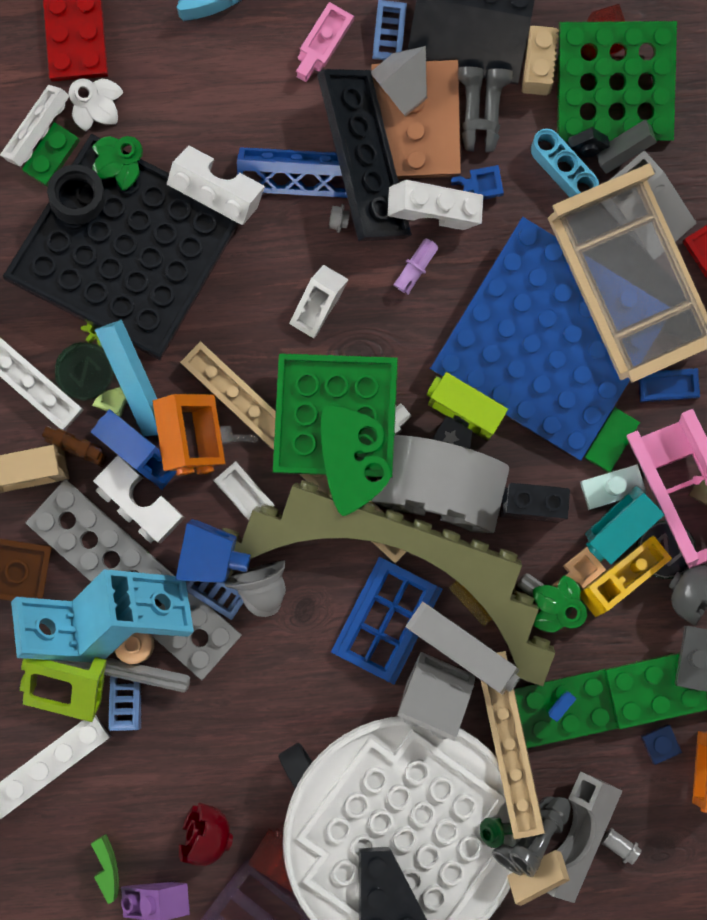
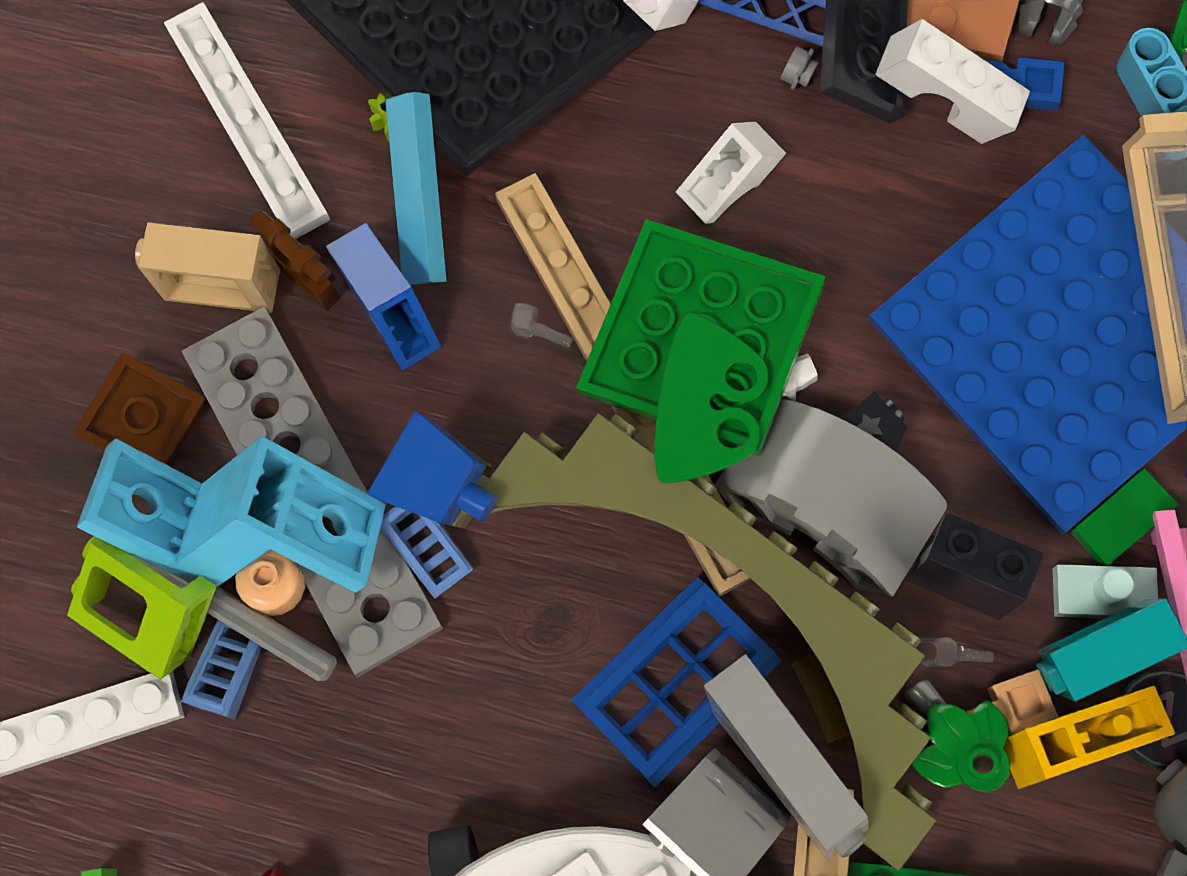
camera: 25 degrees right, 10 degrees down
clear green tile [55,342,114,401] -> none
yellowish green tile [92,387,127,417] -> none
white arch [93,455,185,543] -> none
orange window [152,394,226,476] -> none
white tile [213,461,275,520] -> none
light grey piece [225,560,286,617] -> none
lavender axle [393,238,438,295] -> none
lime window [427,372,508,441] -> none
none -> clear hand [921,637,994,667]

